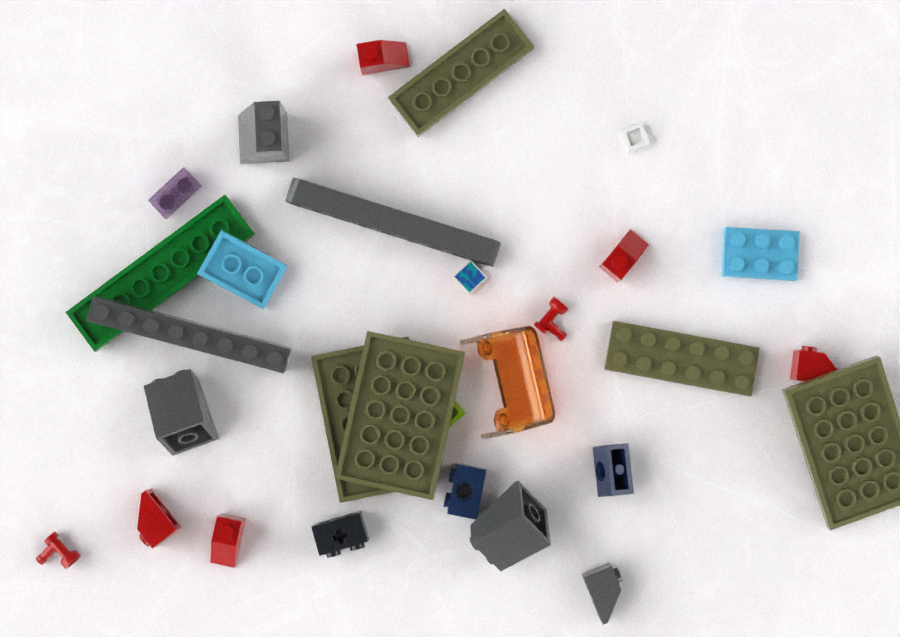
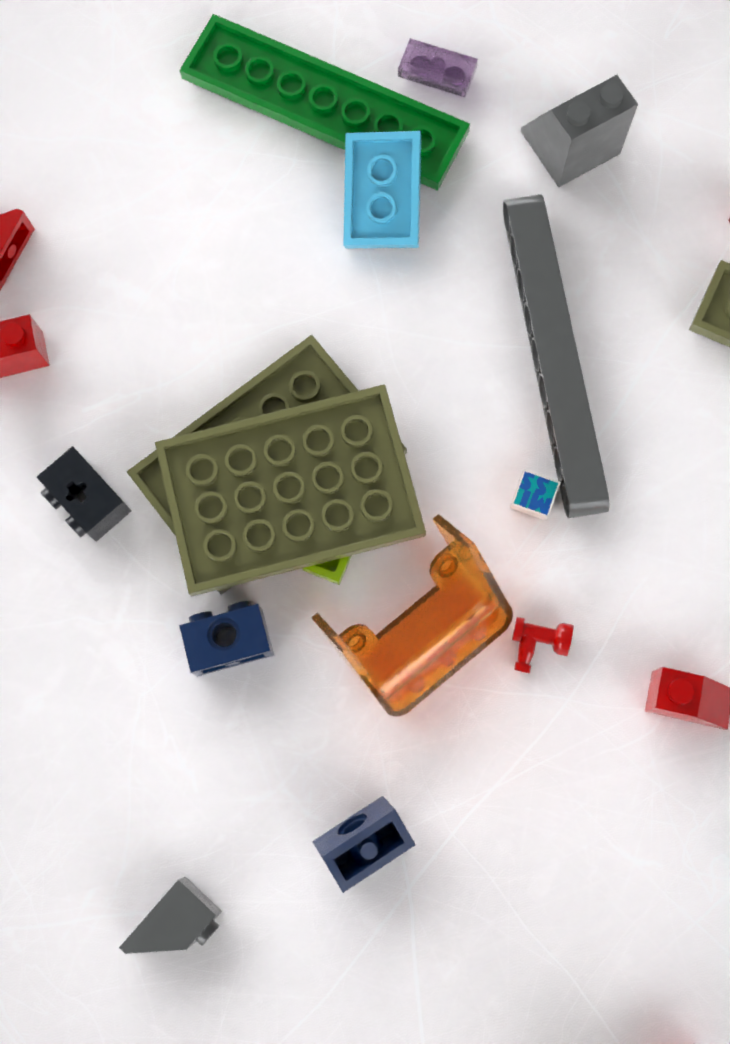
camera: 65 degrees right, 10 degrees down
dark grey brick [86,296,292,373] -> none
dark grey slope [144,369,219,456] -> none
dark grey slope [470,481,551,571] -> none
olive plate [604,321,760,396] -> none

